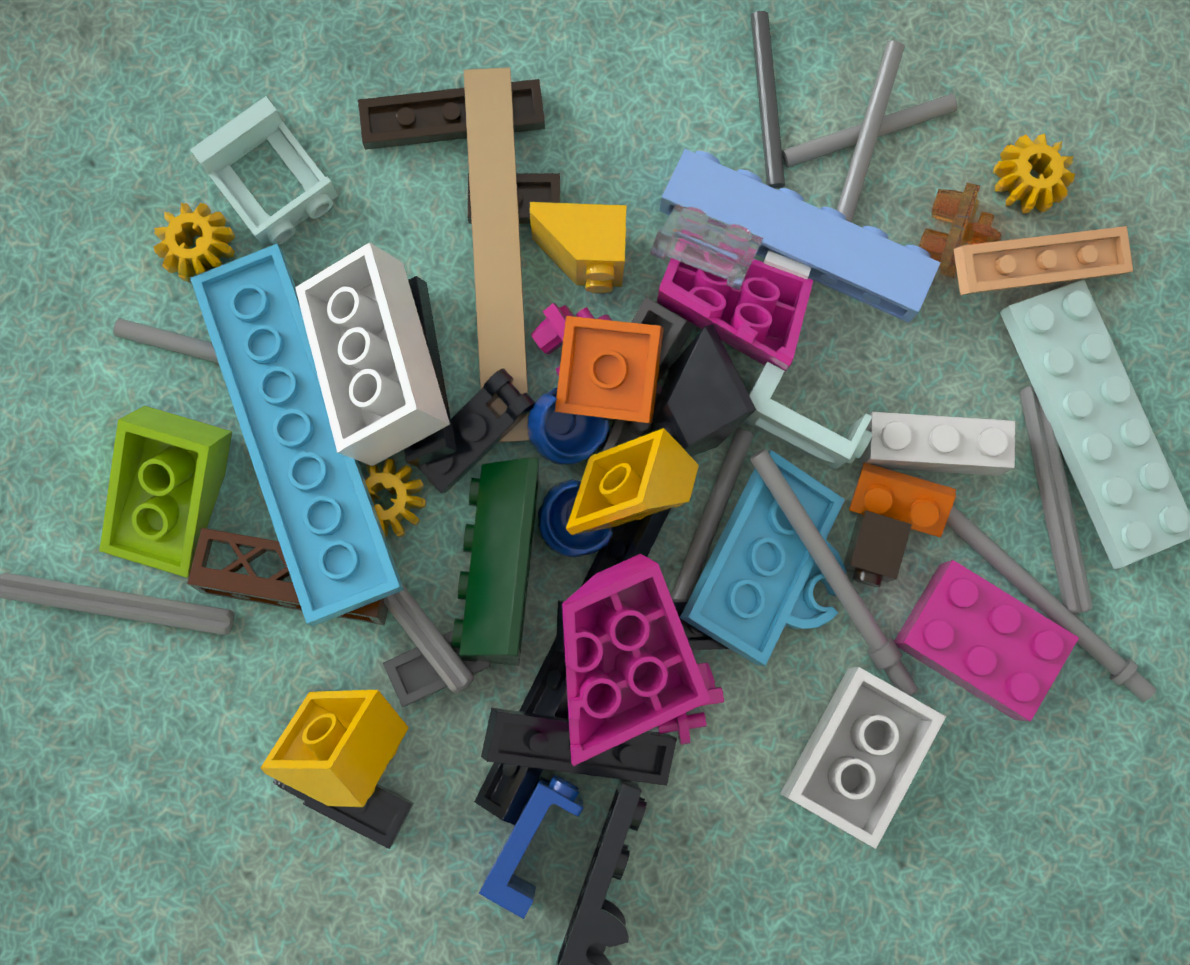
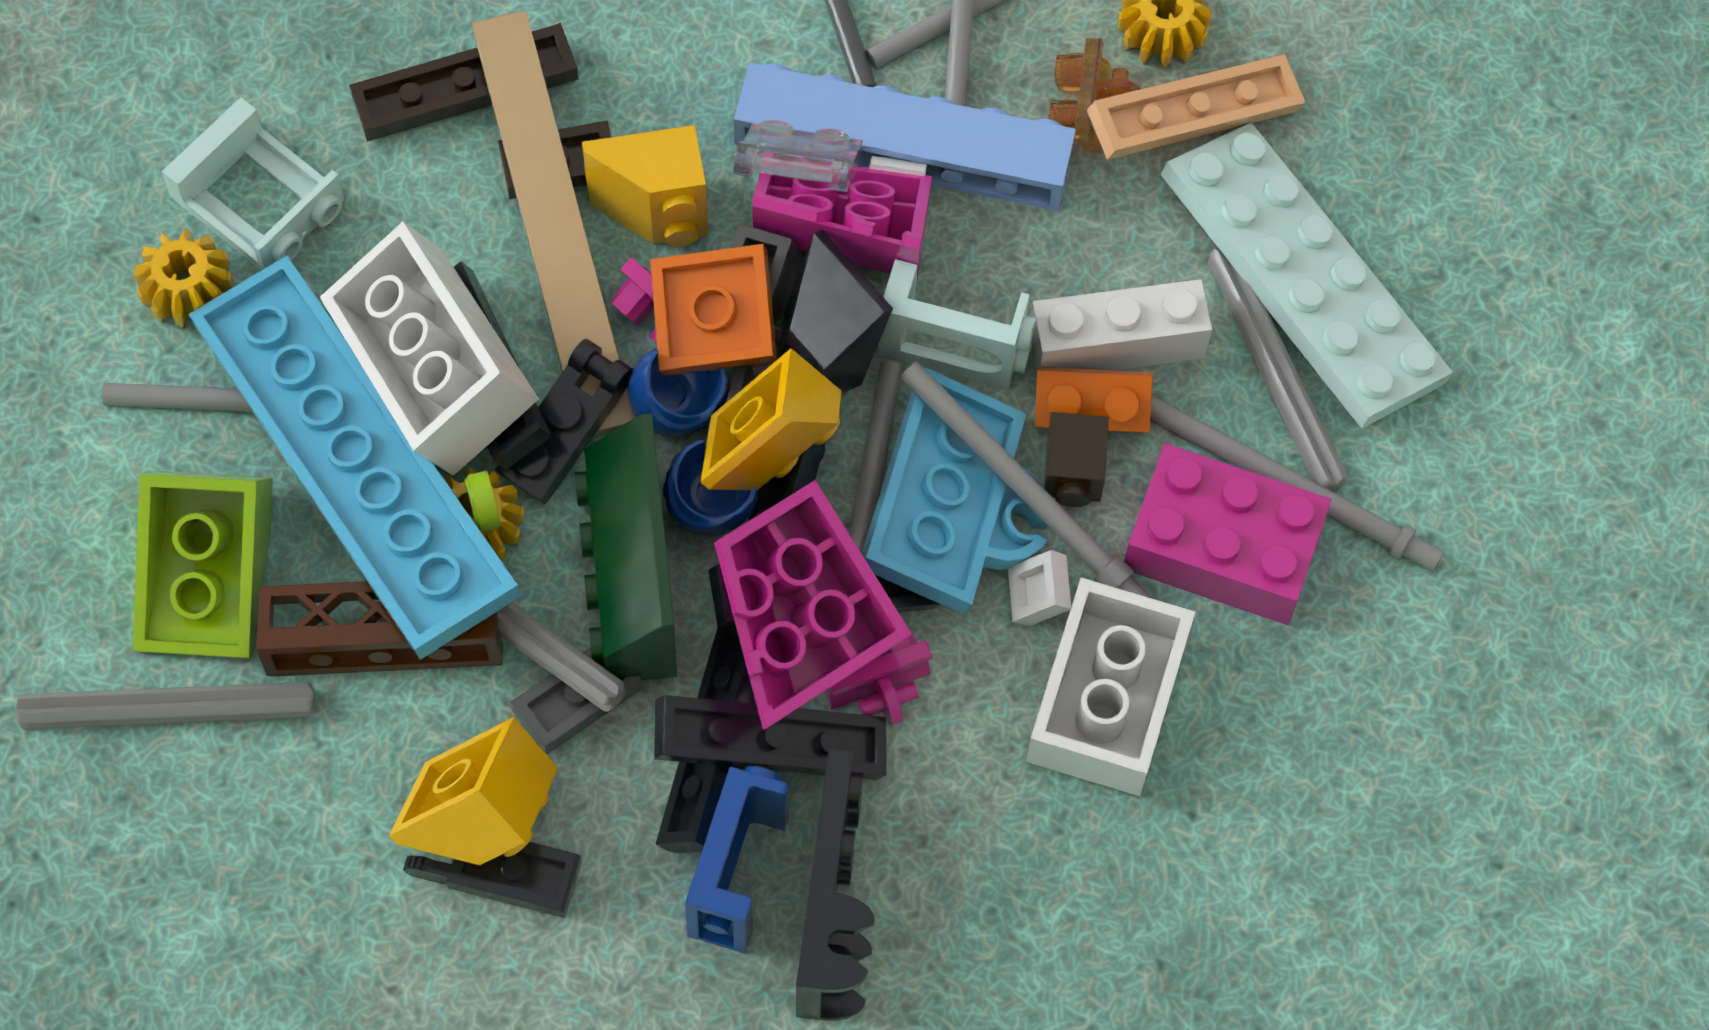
camera: 10 degrees left, 15 degrees down
none -> lime tile [464,470,501,533]
none -> white plate [1008,550,1071,626]

